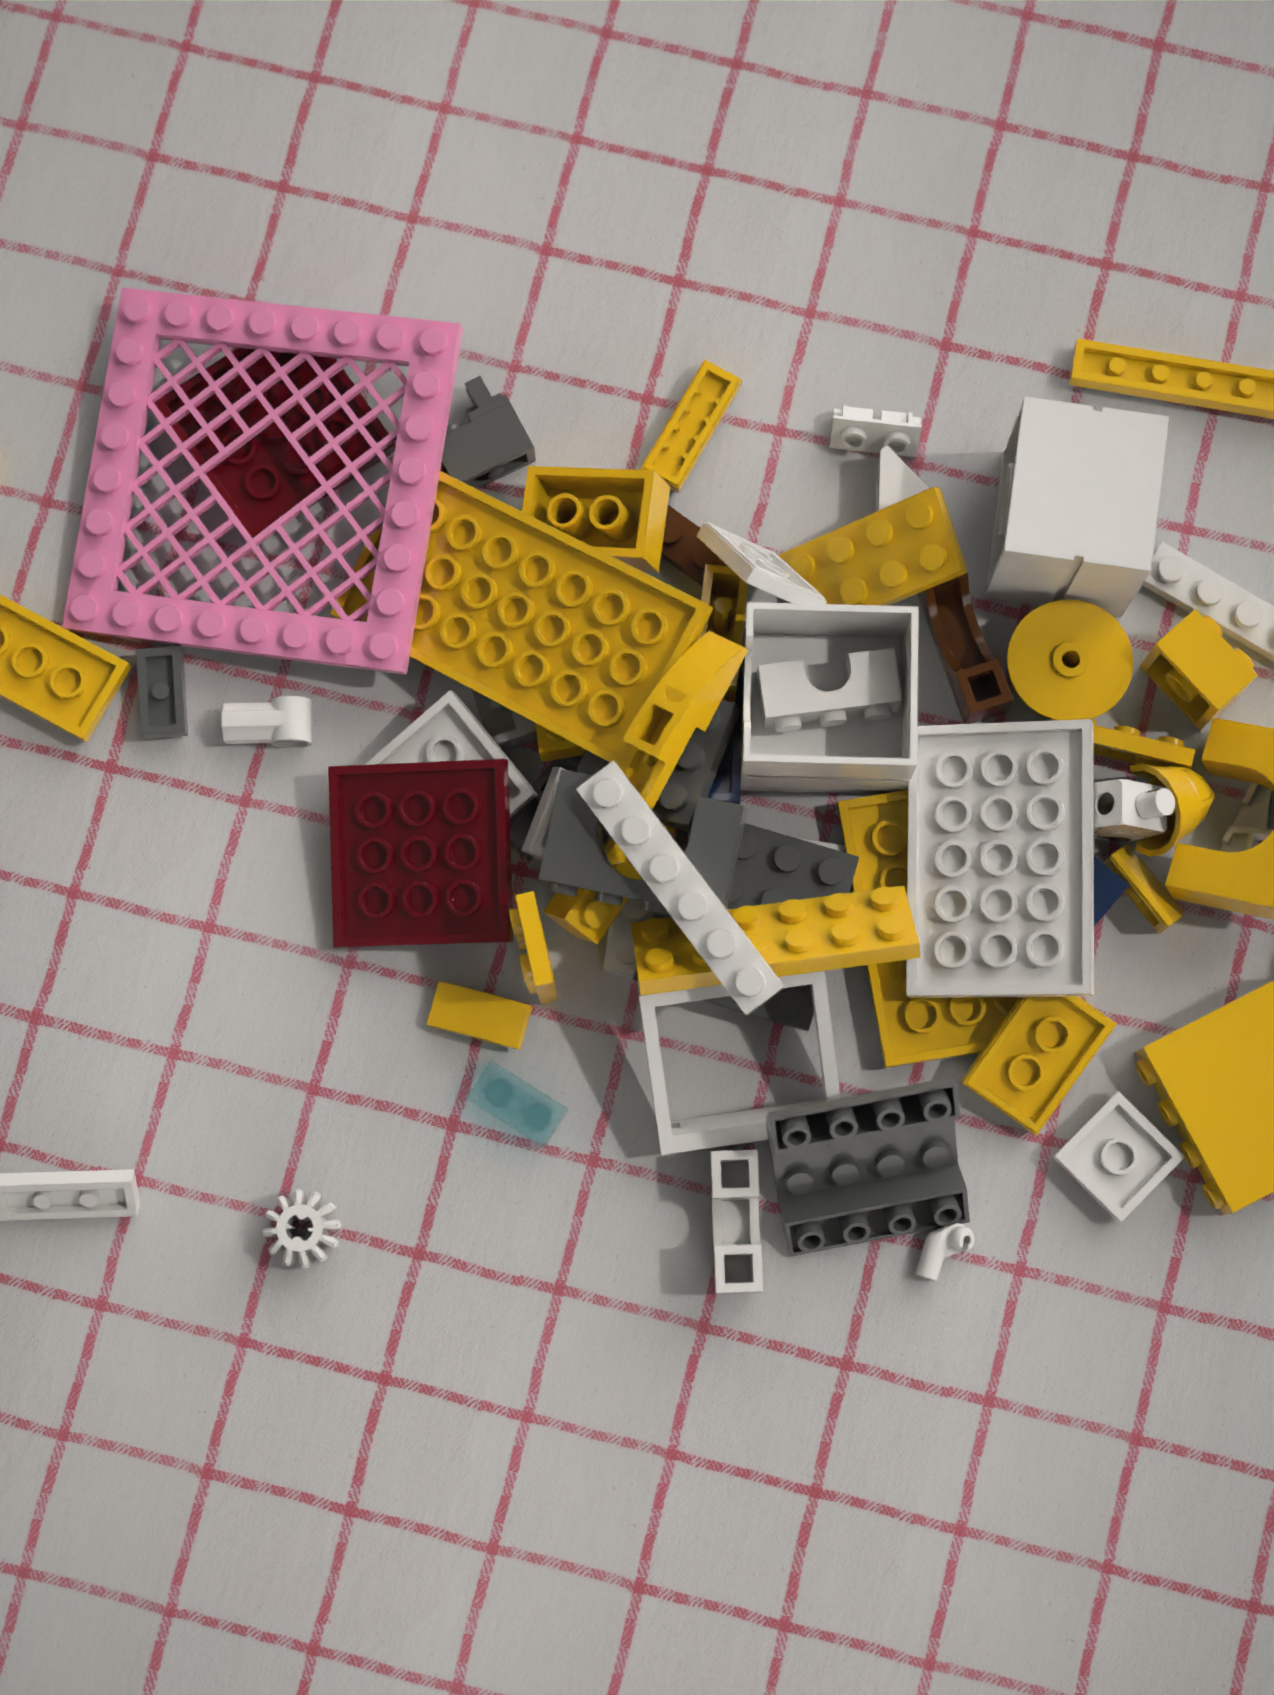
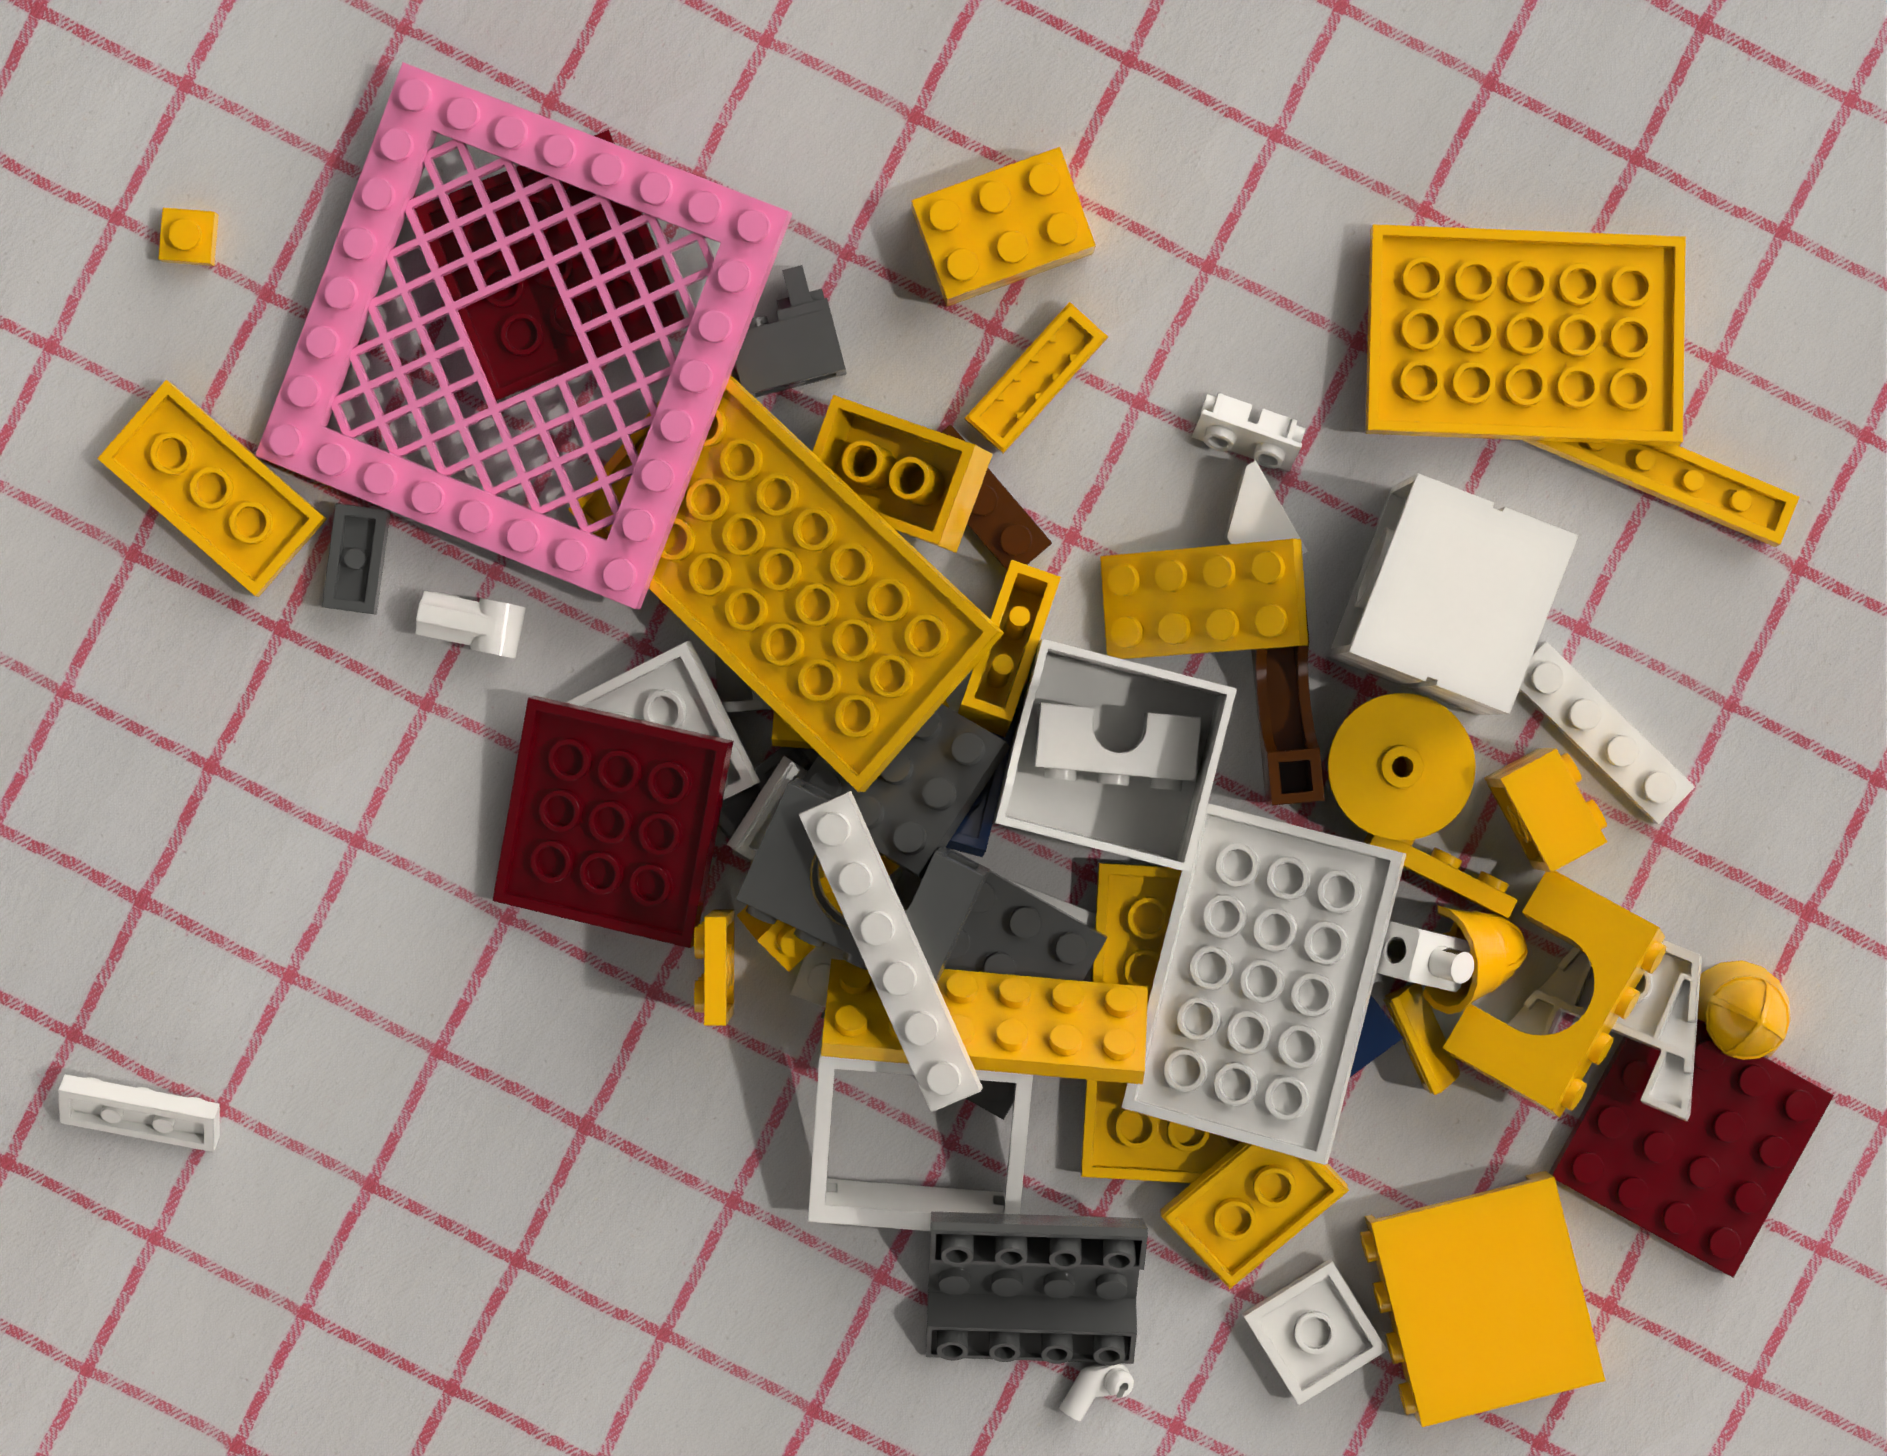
camera: 10 degrees right, 10 degrees up
white gear [262,1189,342,1269] -> none
yellow slope [426,981,533,1050] -> none
clear light blue plate [466,1060,569,1148] -> none
yellow slope [620,631,748,809] -> none
white tile [697,522,826,604] -> none
white arch [710,1150,763,1294] -> none
none -> yellow brick [911,147,1096,307]
none -> yellow plate [1365,224,1686,446]

